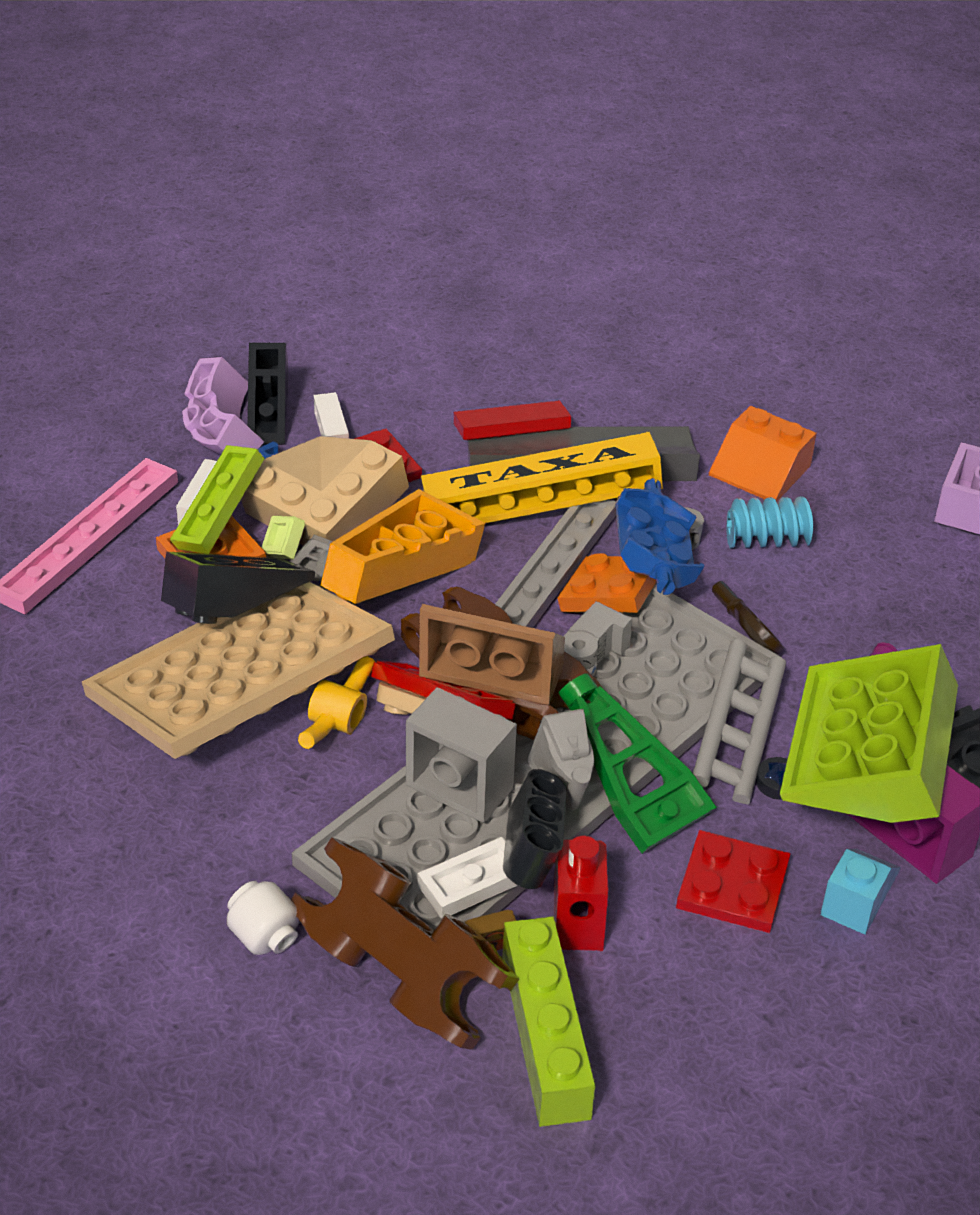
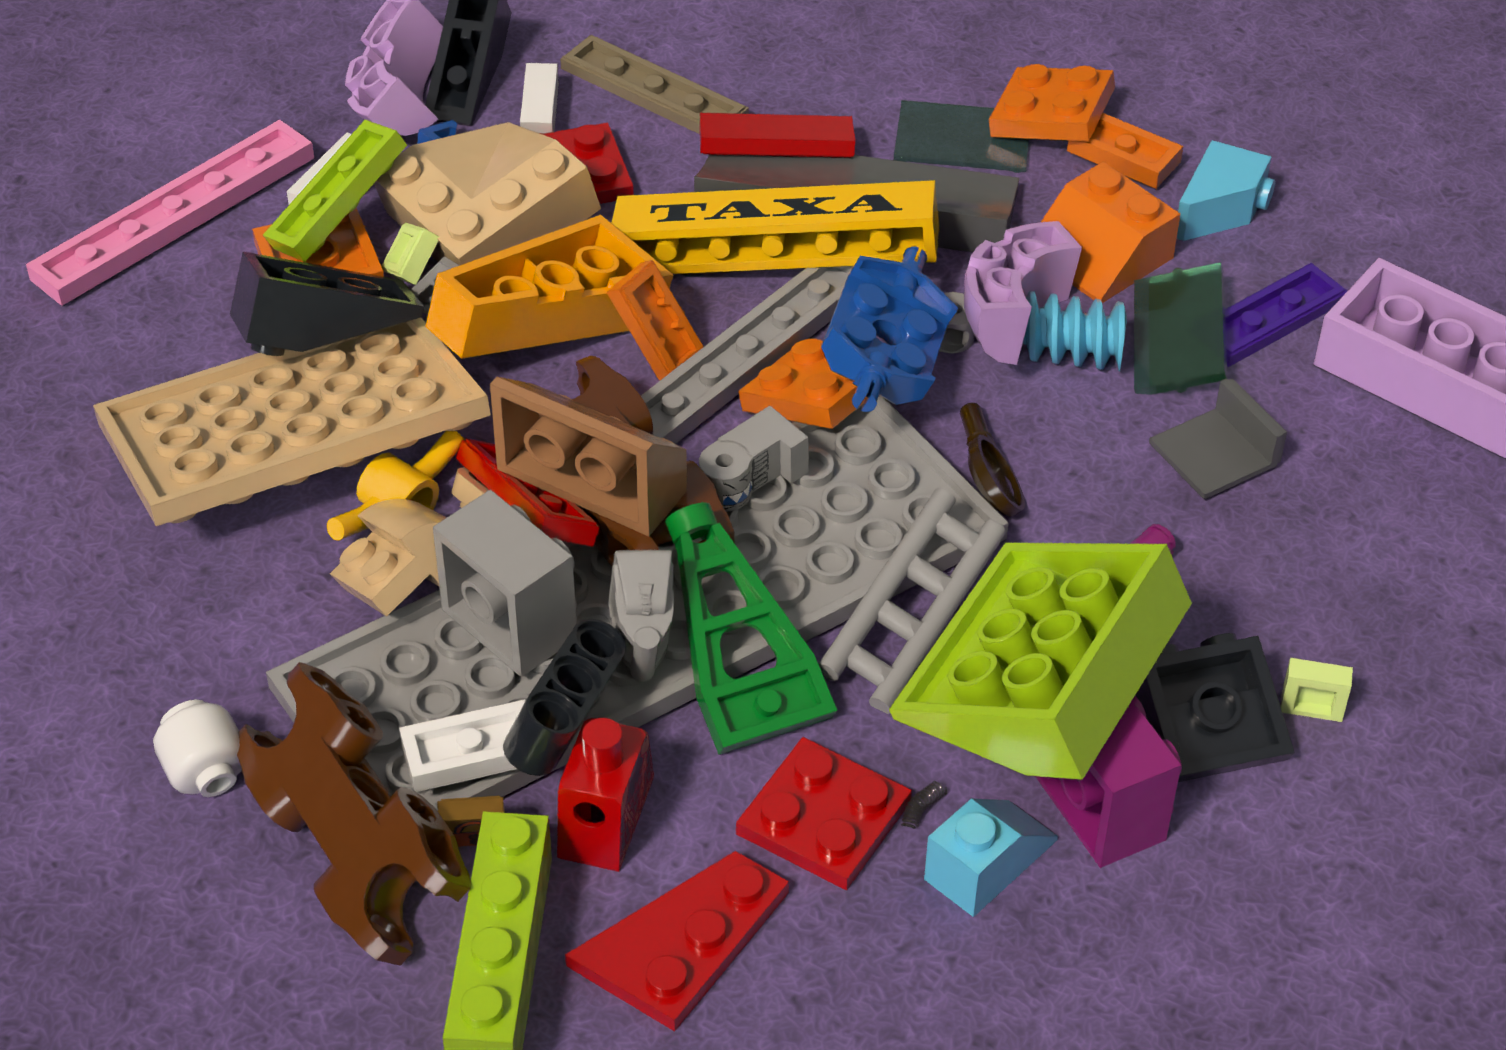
camera: 15 degrees right, 5 degrees up
none -> tan brick [330,499,447,617]
none -> dark tan tile [560,35,749,134]
none -> red wing [565,851,789,1032]
none -> orange plate [606,260,704,380]
none -> piece [893,100,1029,173]
none -> clear smoke leg [901,781,947,829]
none -> lavender brick [964,221,1082,365]
none -> orange plate [988,64,1115,141]
none -> orange plate [1067,113,1183,189]
none -> clear green piece [1134,262,1227,395]
none -> dark grey piece [1149,379,1287,499]
none -> medium azure slope [1177,140,1275,241]
none -> dark purple tile [1191,263,1348,367]

